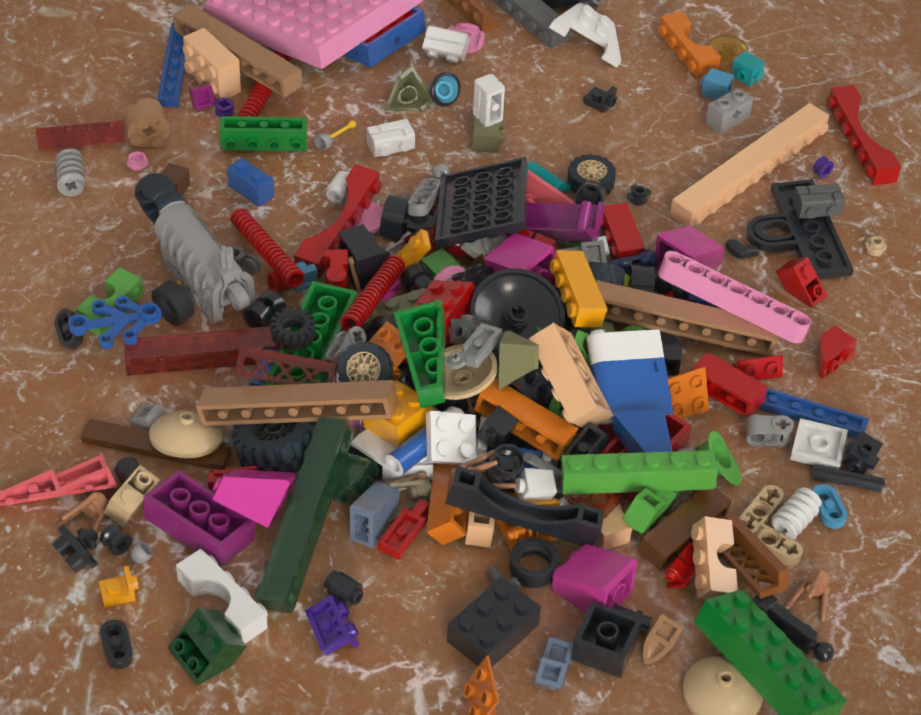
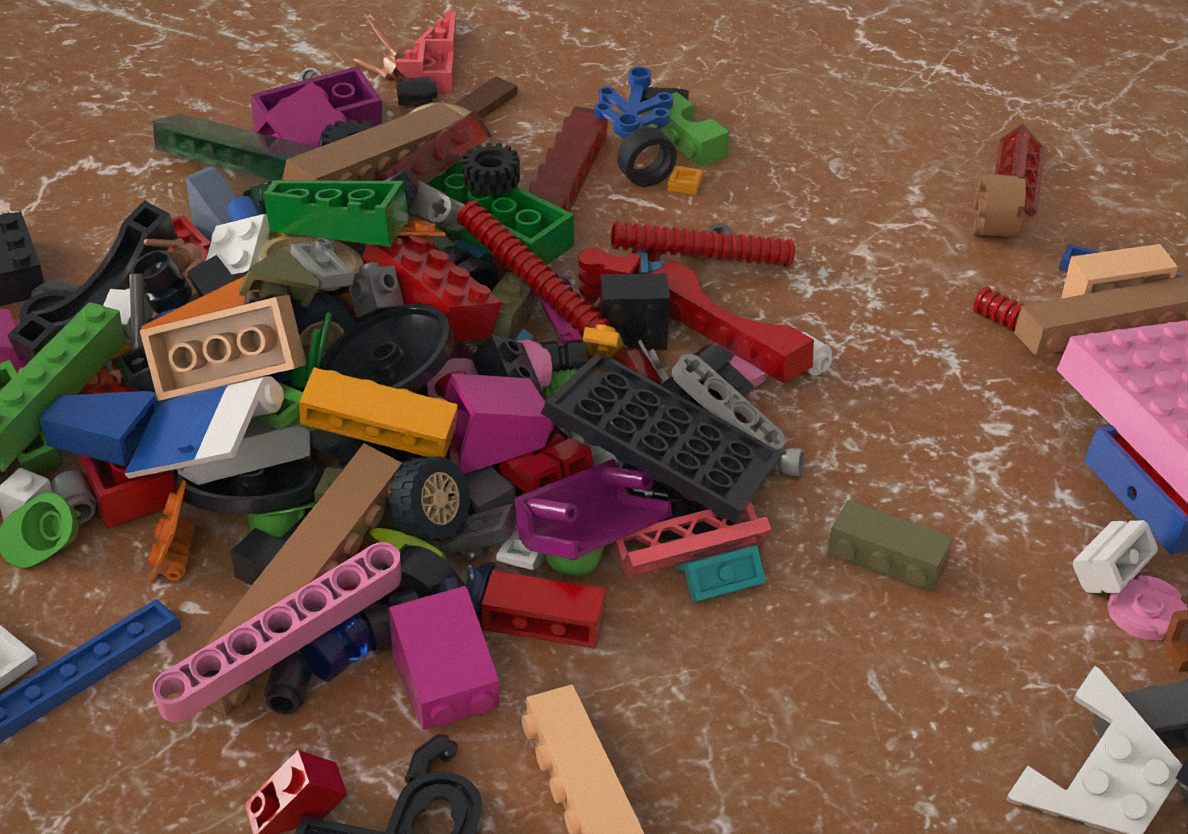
camera: 115 degrees right, 5 degrees down
black hips [52,524,98,573] -> none
light grey piece [55,148,85,197] -> none
light orange bracket [98,566,139,608] -> none
black wheel [99,523,133,556] -> none
black plate [100,620,133,669] -> none
tan slope [104,465,160,527] -> none
bright pink plate [127,151,148,171] -> none
light grey slope [129,404,166,431] -> none
light grey piece [135,173,255,325] -> none
reddish brown brick [161,163,190,196] -> none
dark green slope [168,608,247,685] -> none
white arch [176,549,268,644] -> none
magenta tile [189,83,215,111] -> none
dark purple bush [215,98,234,117] -> none
green brick [219,116,308,151] -> none
blue brick [227,158,274,207] -> none
black wheel [243,290,287,333] -> none
dark purple bracket [305,594,360,656] -> none
light grey hinge [314,120,356,151] -> none
black brick [324,570,364,607] -> none
white brick [366,119,415,158] -> none
olive slope [384,66,434,112] -> none
hat [428,72,461,107] -> none
white brick [473,74,505,127] -> none
black wheel [567,154,616,195] -> none
black wheel [575,179,606,205] -> none
black bracket [583,86,617,113] -> none
black plate [627,185,651,206] -> none
red brick [691,352,768,418] -> none
red hinge [732,355,783,380] -> none
light grey piece [746,414,794,448] -> none
red slope [816,325,857,379] -> none

